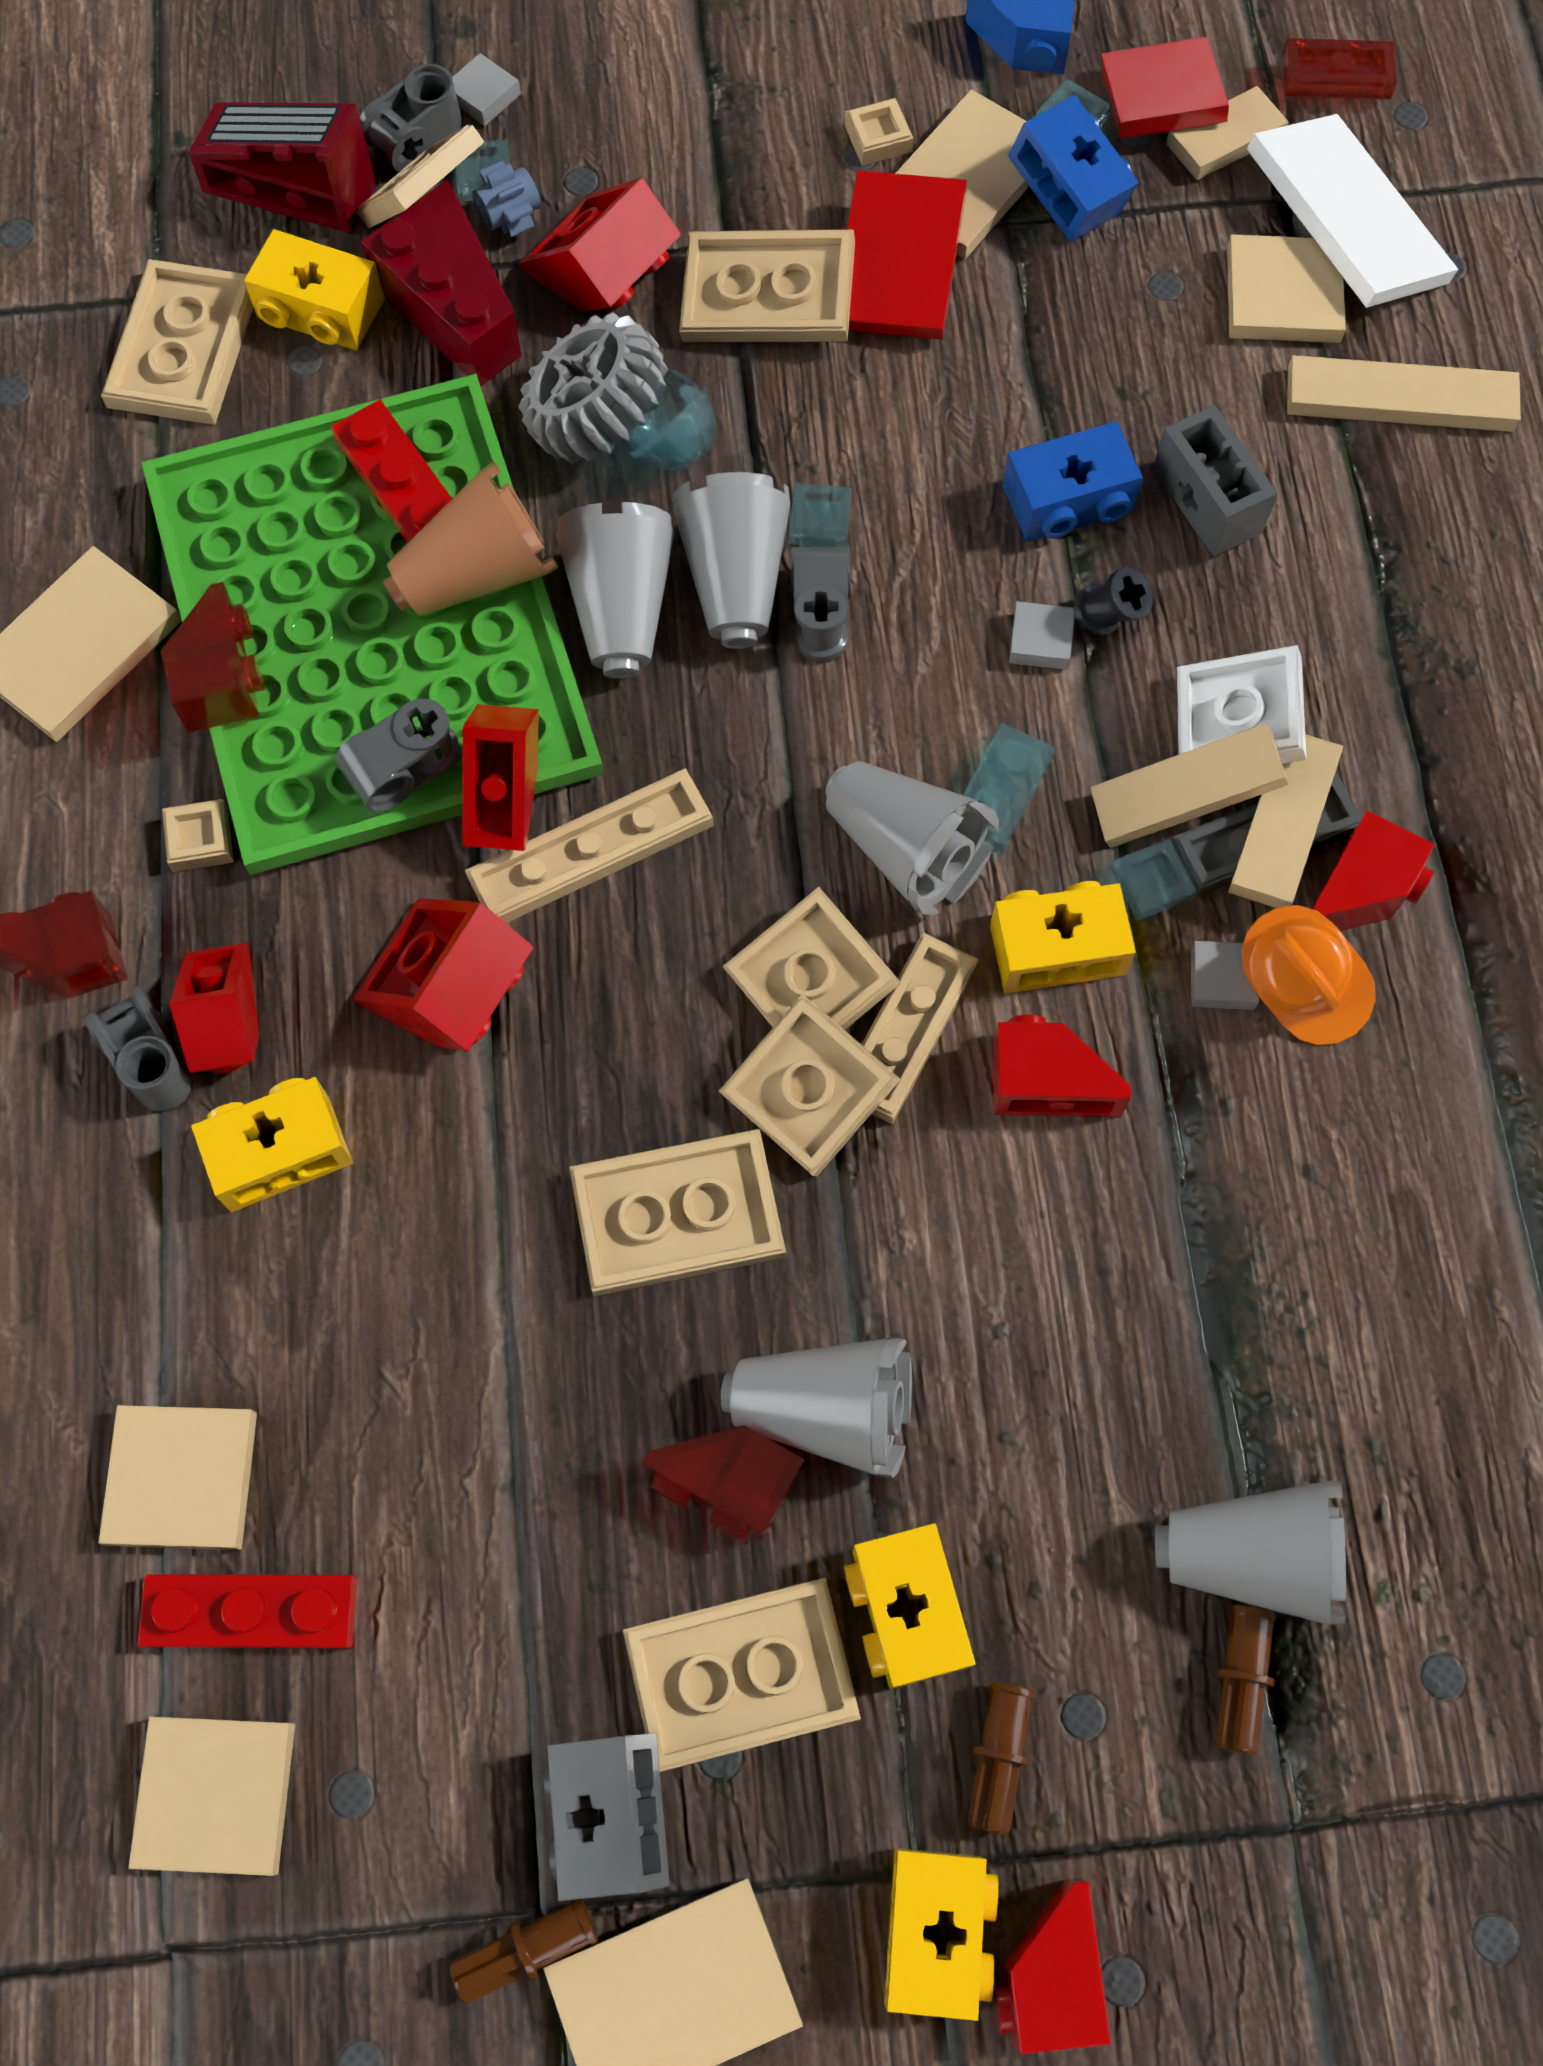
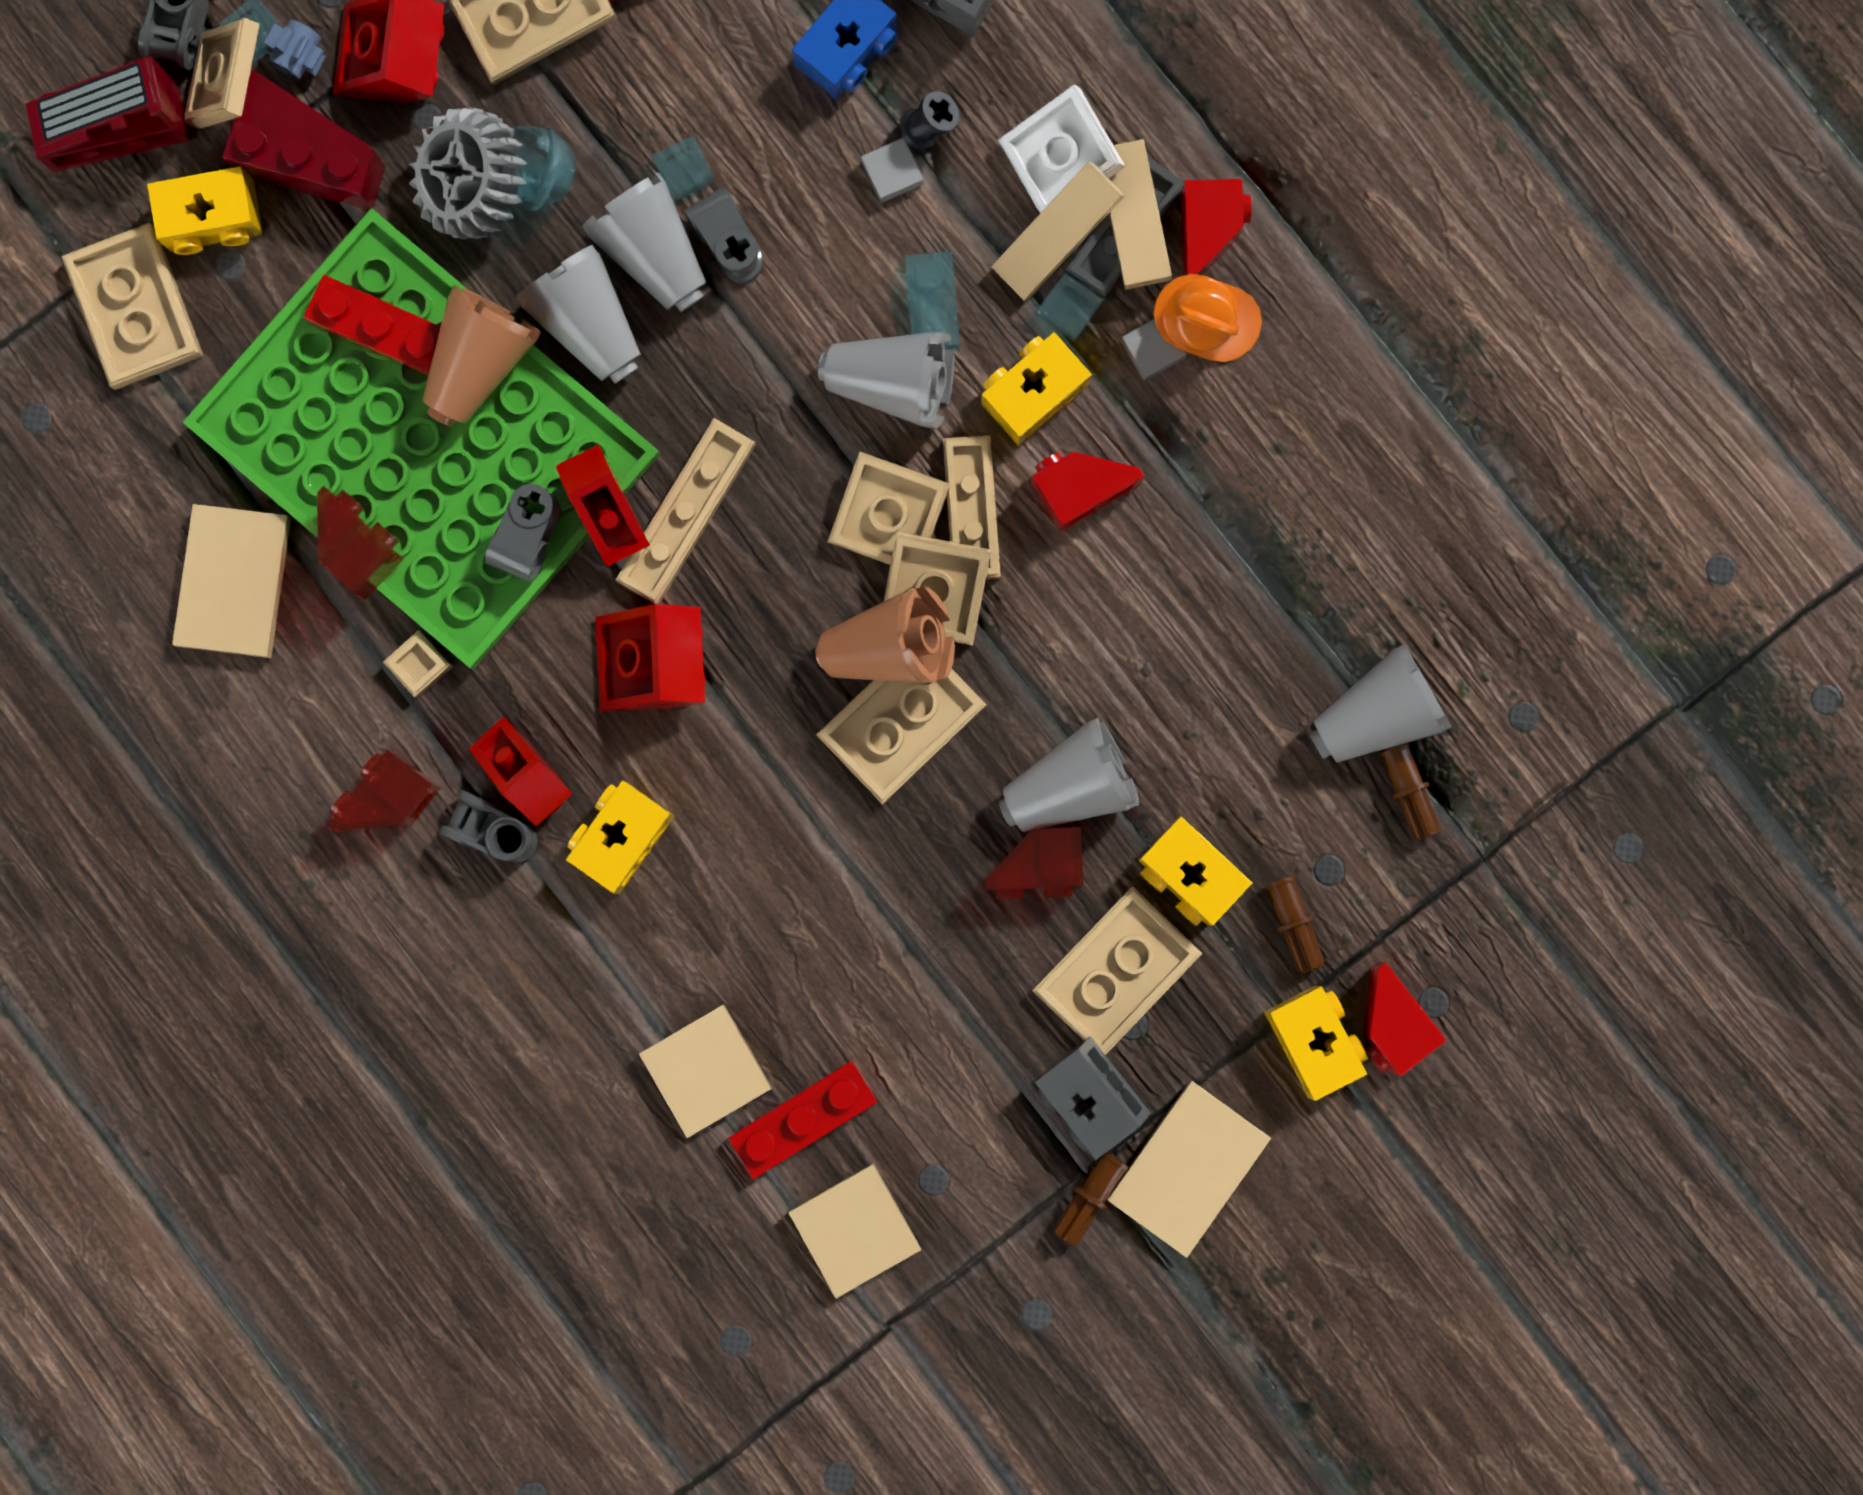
camera: 30 degrees left, 15 degrees up
none -> nougat cone [815,587,955,684]

